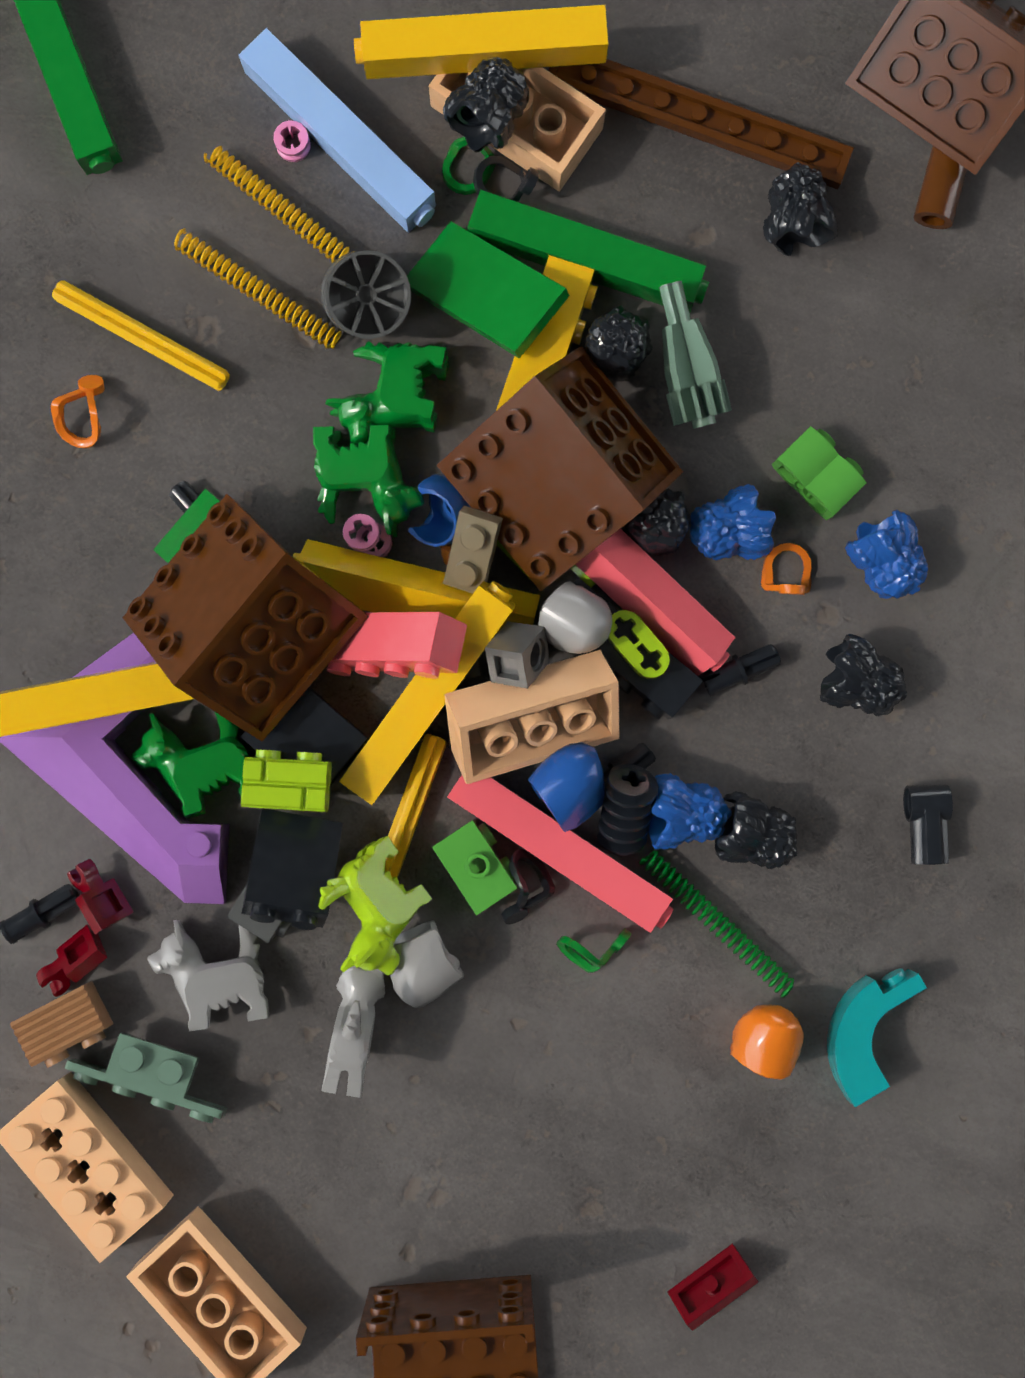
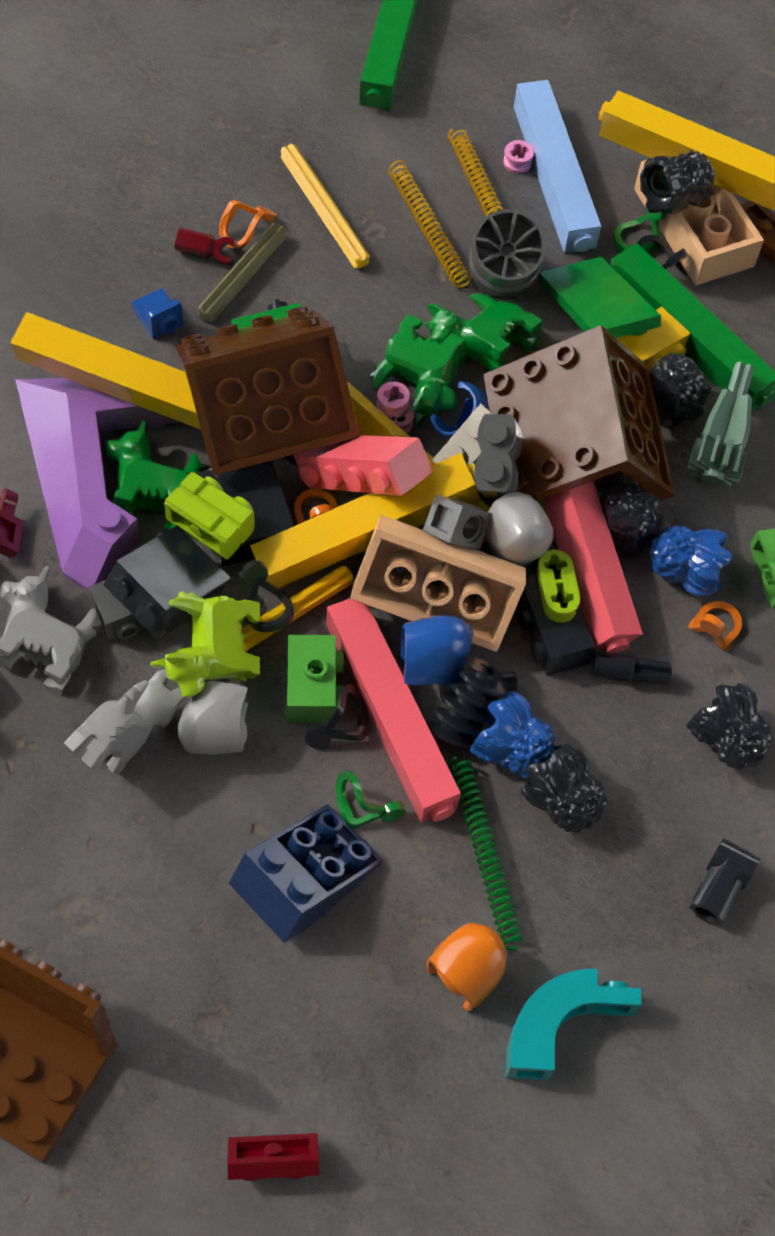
camera: 30 degrees right, 25 degrees down
none -> blue bracket [132,288,184,339]
none -> dark red bar [174,227,238,265]
none -> olive axle [197,223,286,323]
none -> dark blue slope [229,804,383,943]
none -> black piece [242,560,295,632]
none -> orange piece [294,489,338,526]
none -> dark grey brick [474,414,522,498]

